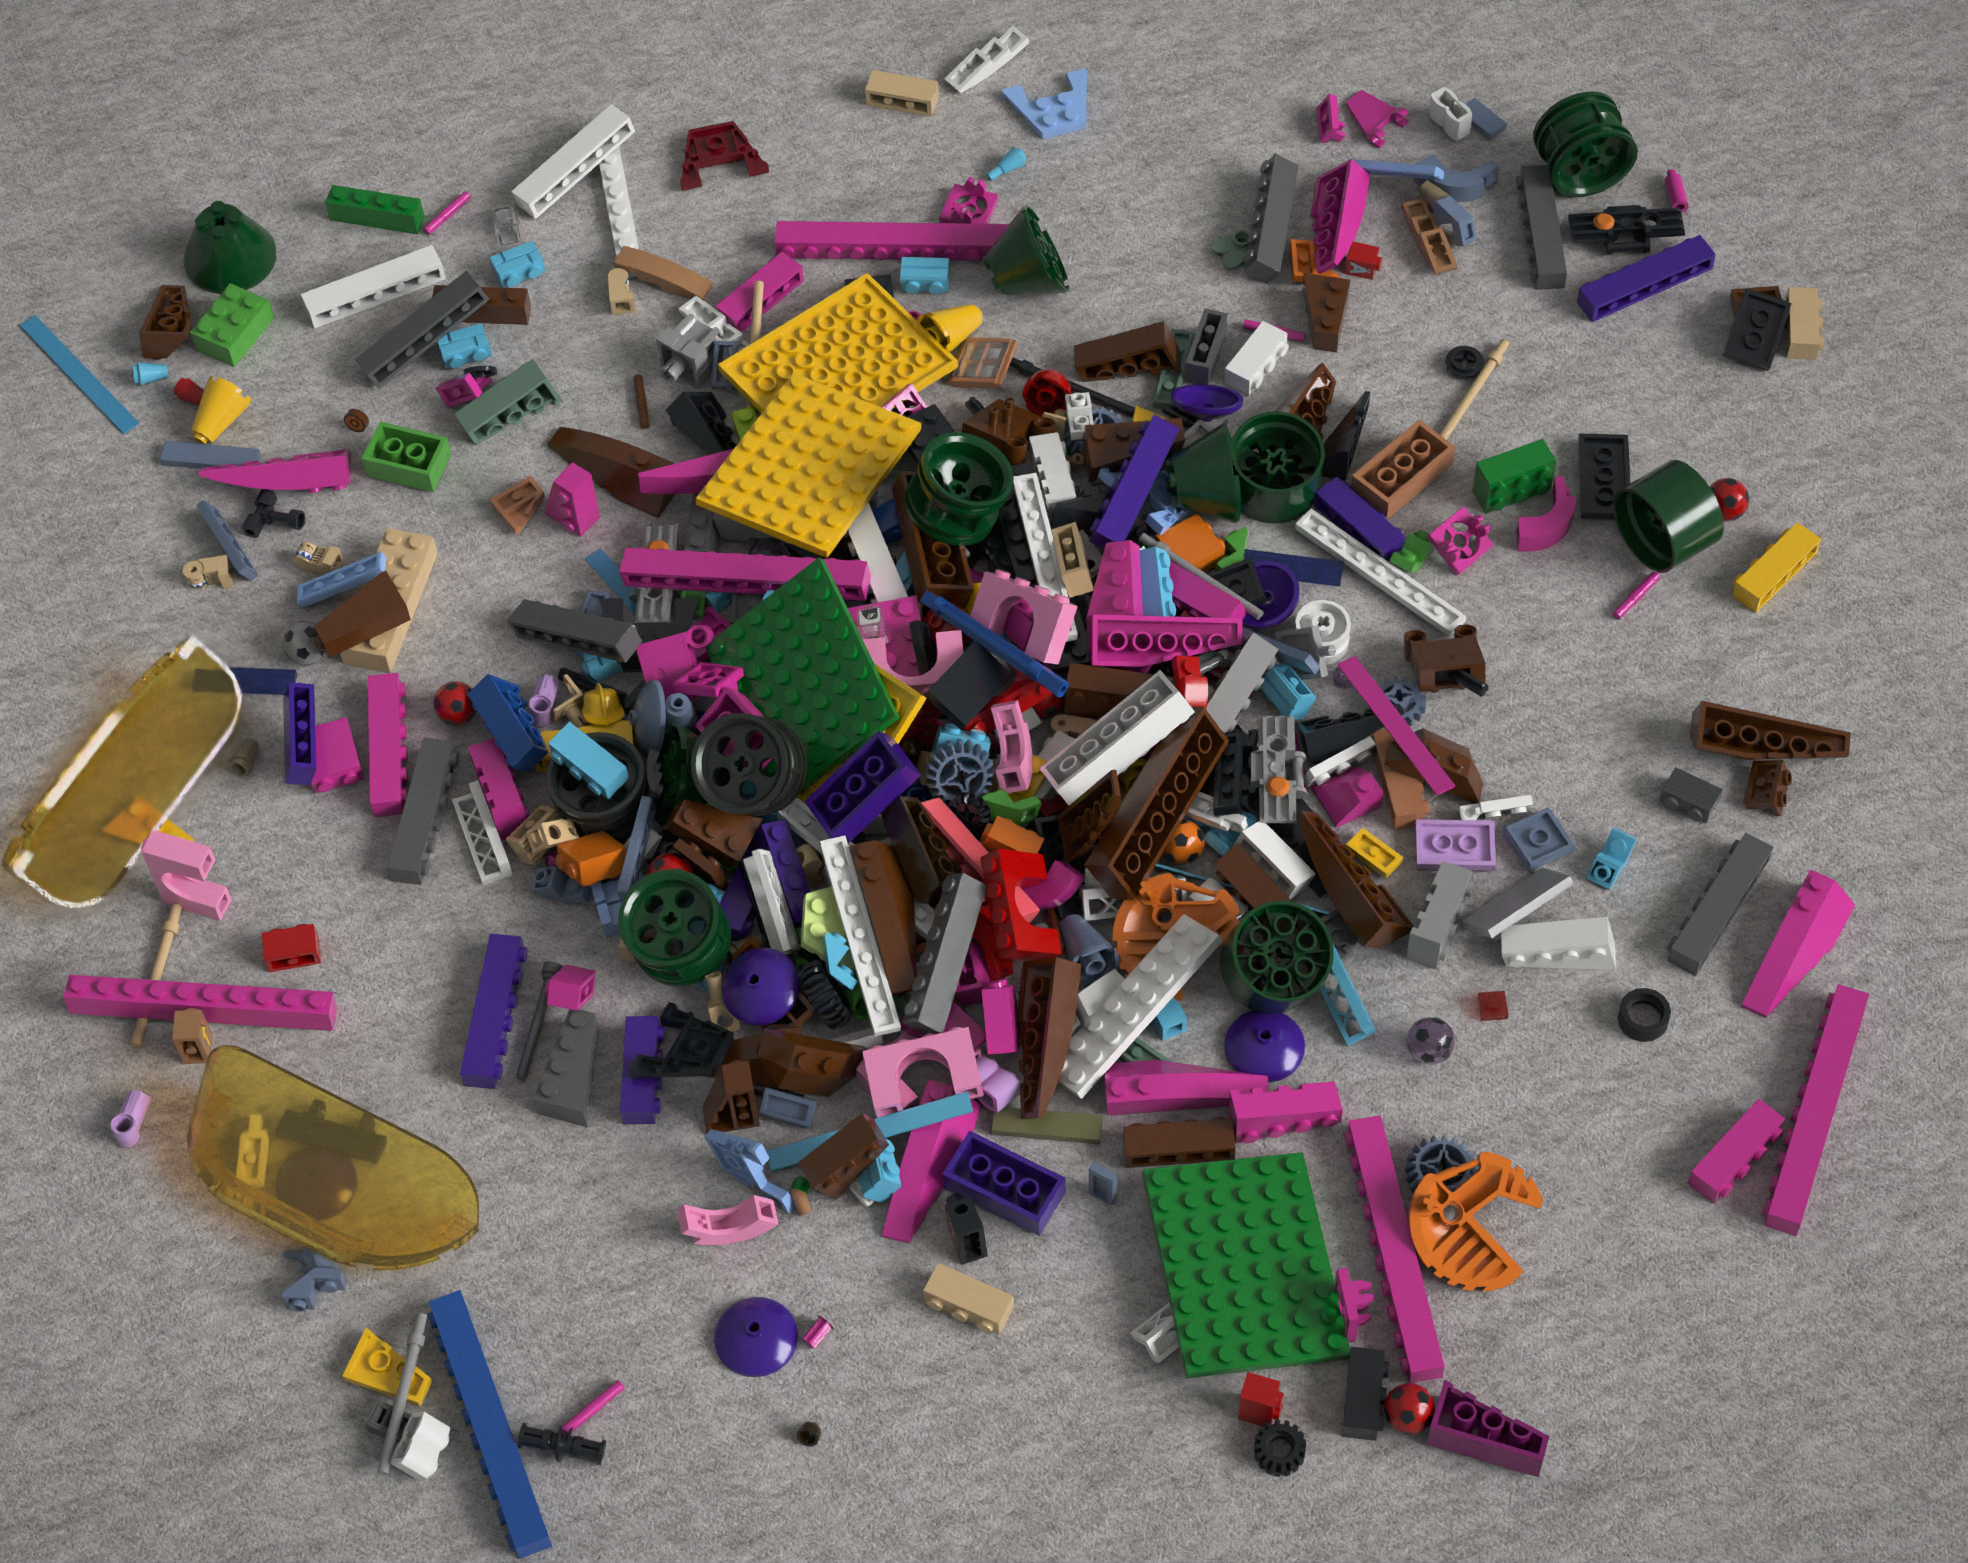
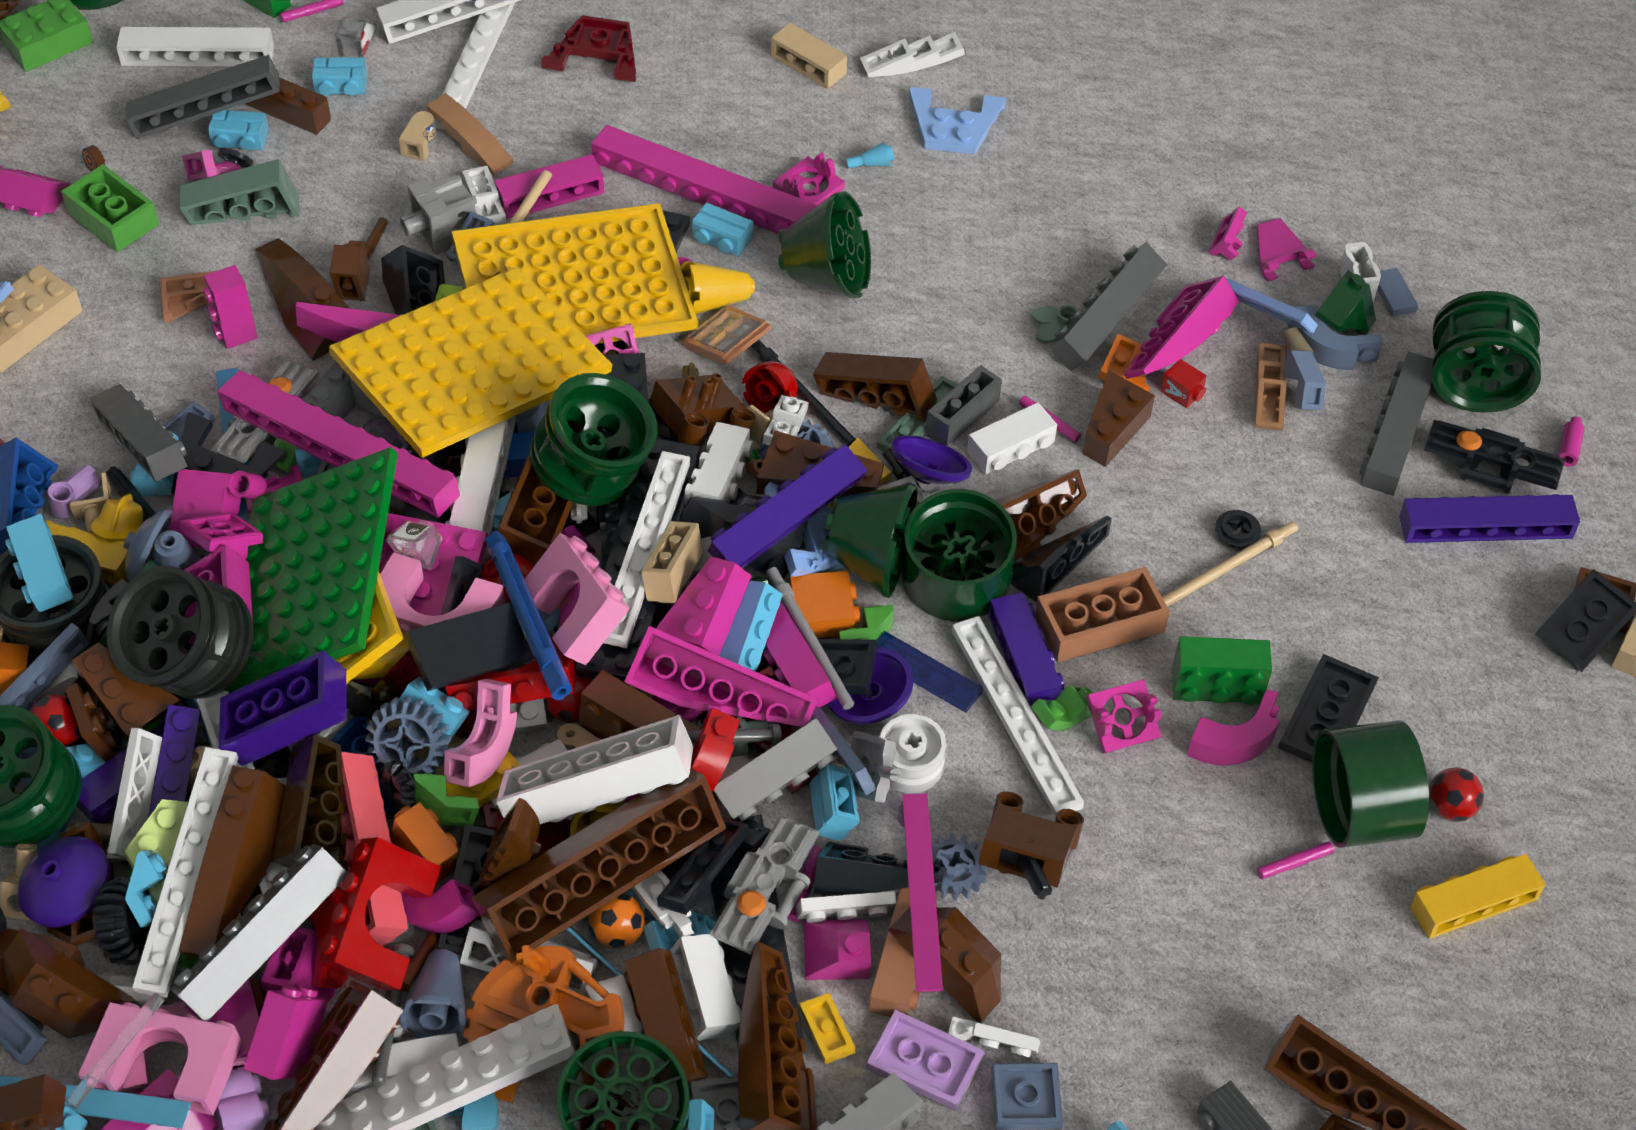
camera: 20 degrees right, 5 degrees down
none -> clear bar [65,992,165,1109]
none -> reddish brown hinge [329,240,370,301]
none -> dark green slope [1315,270,1376,335]

